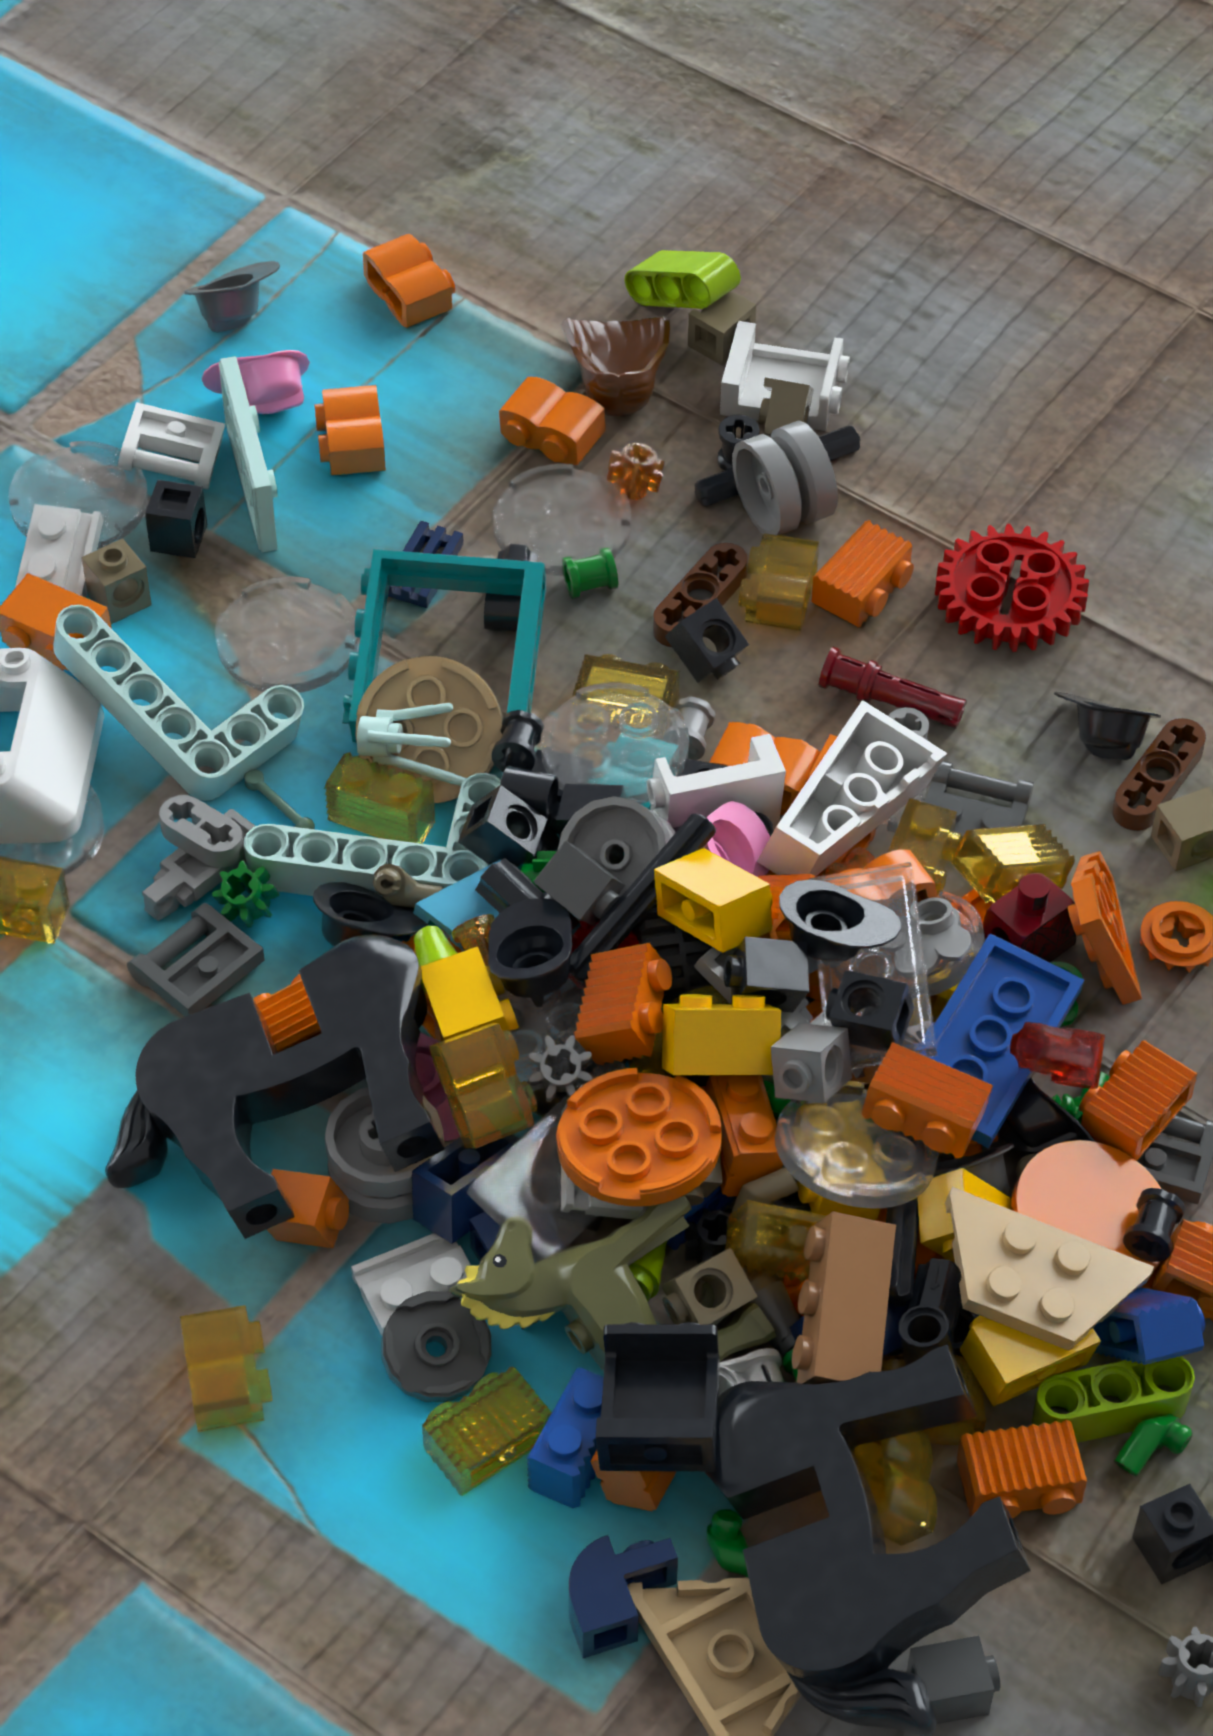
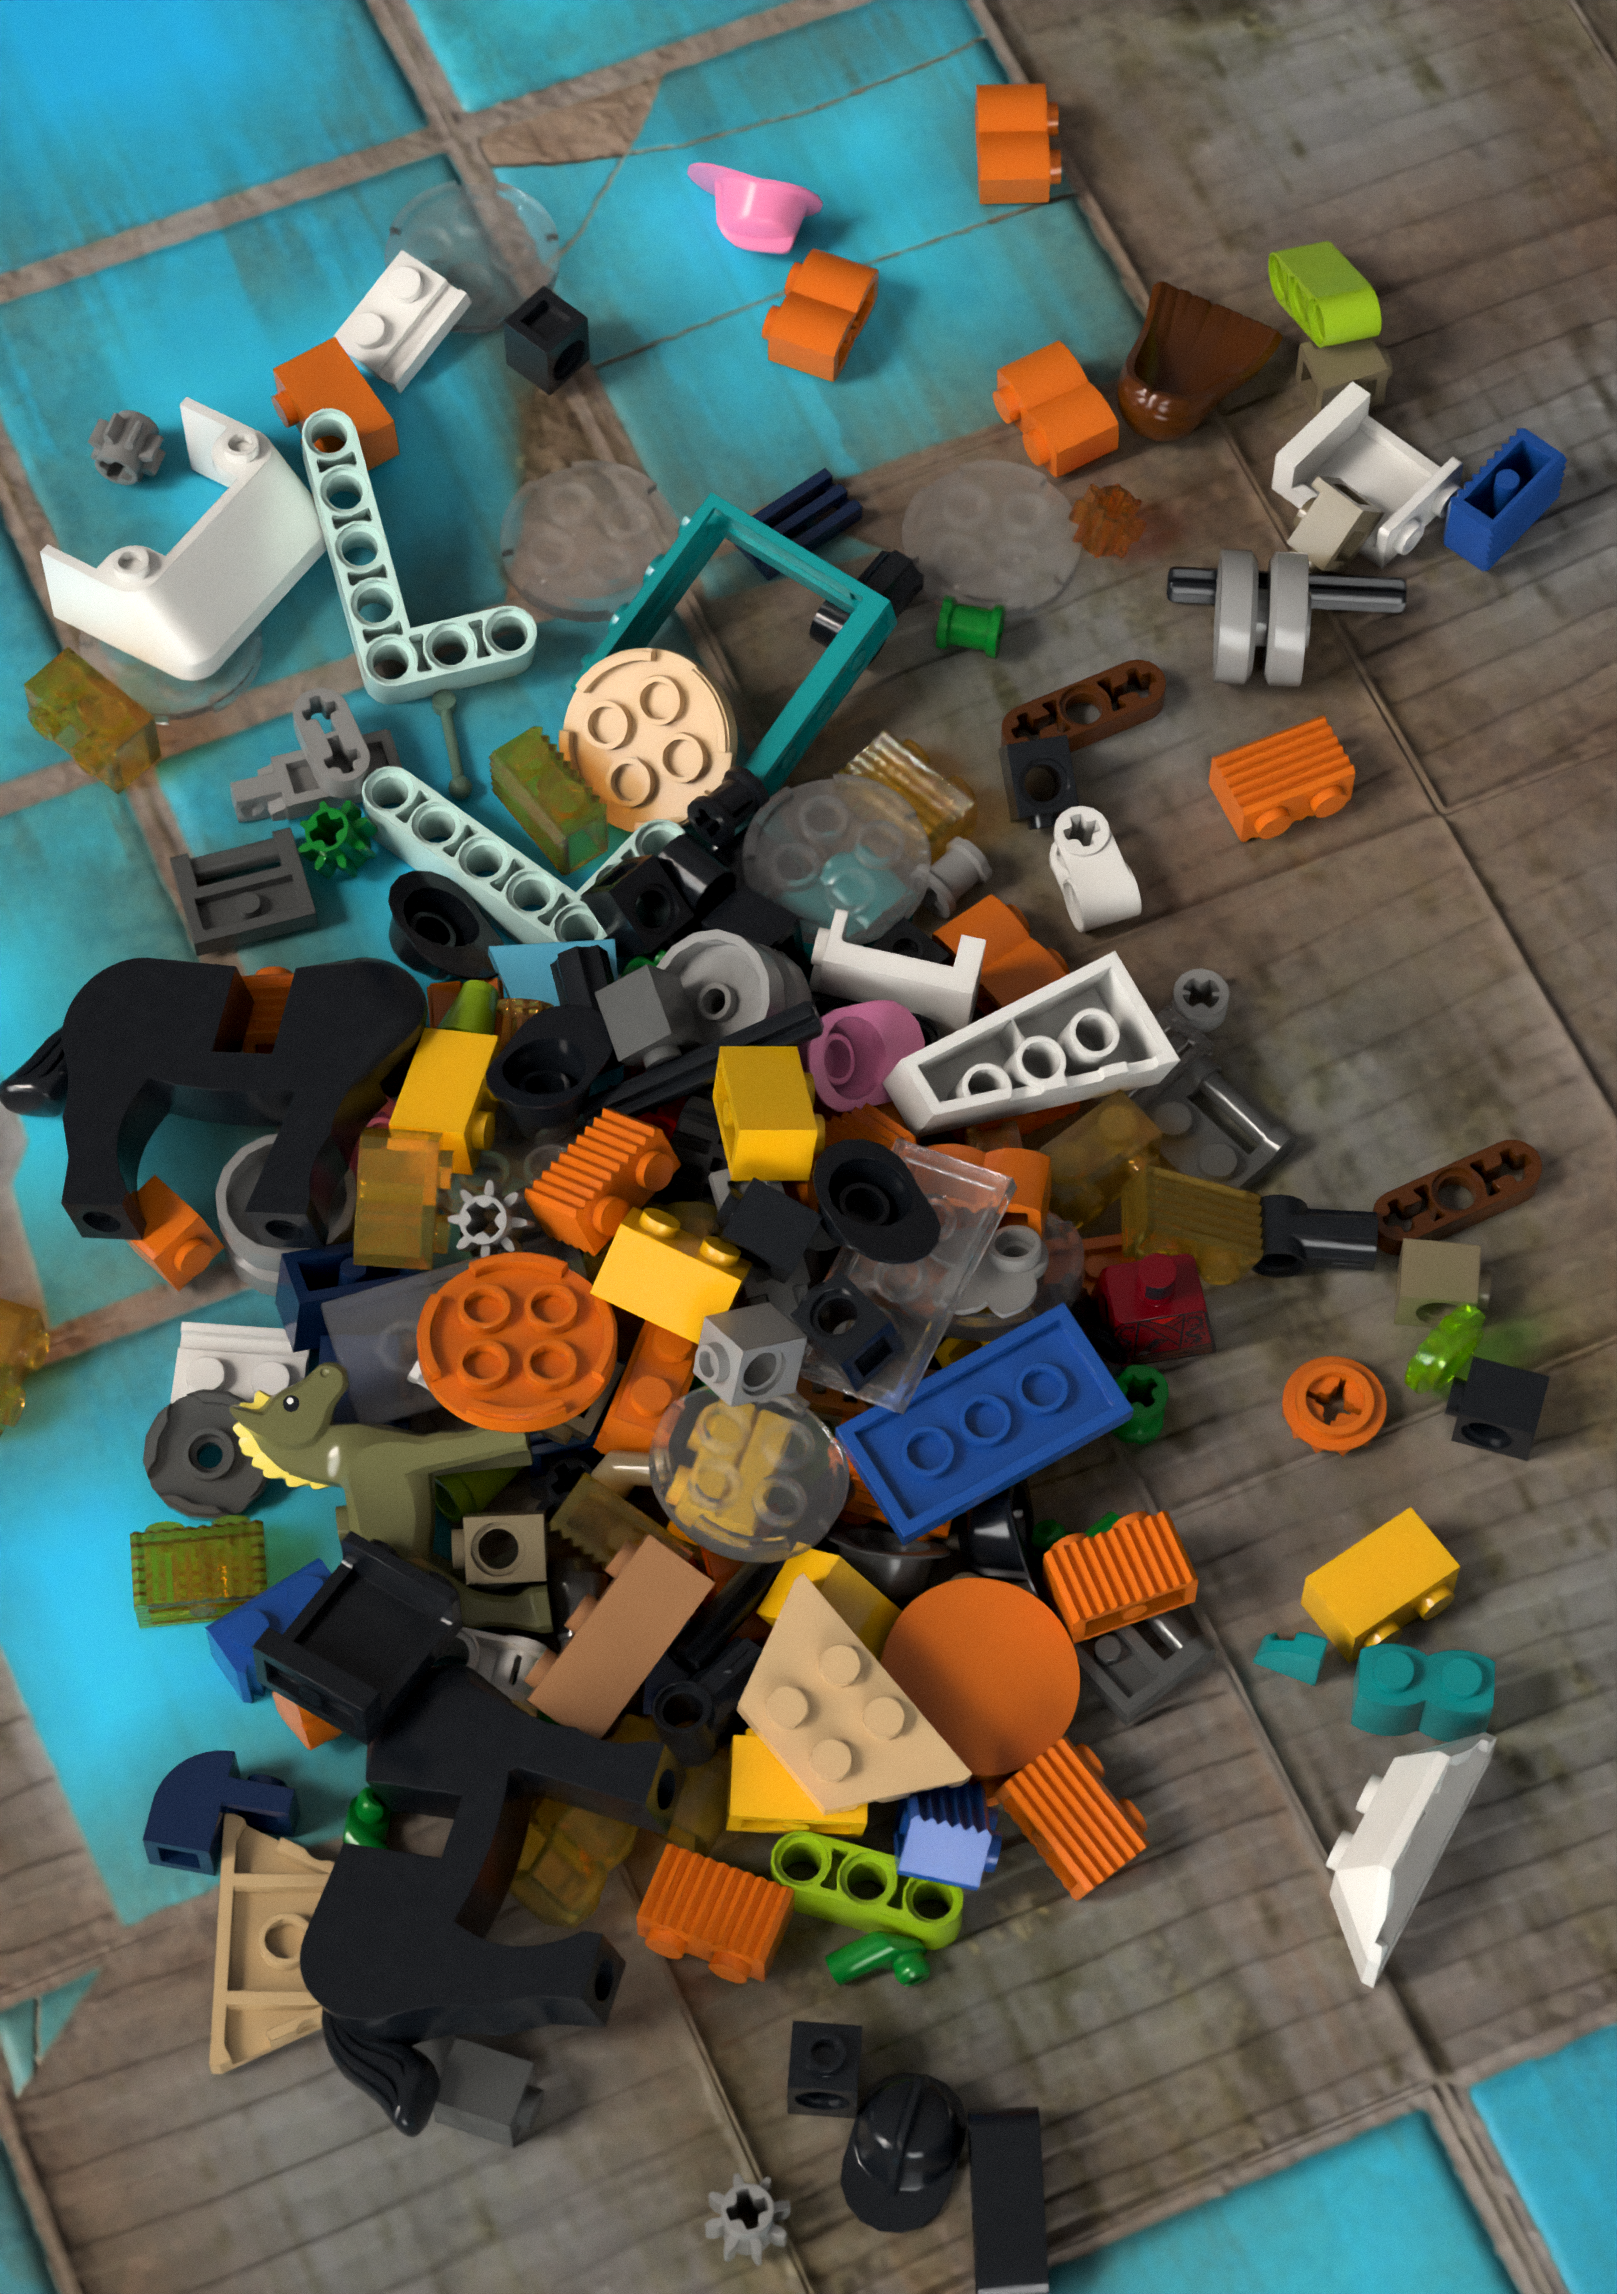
camera: 30 degrees right, 10 degrees up
dark tan brick [81,538,152,624] -> none
white plate [118,402,225,489] -> none
dark grey piece [184,261,280,333] -> none
light aqua plate [218,356,278,552] -> none
light aqua plant [357,703,467,786] -> none
dark tan arm [373,864,444,908] -> none
black bush [717,414,760,470] -> none
clear yellow brick [738,533,820,631] -> none
dark red pin [818,646,967,729] -> none
orange brick [861,1042,994,1158] -> none
red gear [934,524,1089,652] -> none
clear red piece [1010,1022,1106,1089] -> none
black piece [1054,691,1161,760] -> none
orange plate [1068,851,1142,1005] -> none
black bush [1123,1188,1186,1262] -> none
none -> white piece [1049,806,1142,933]
none -> black piece [1249,1194,1378,1278]
none -> blue brick [1443,428,1567,571]

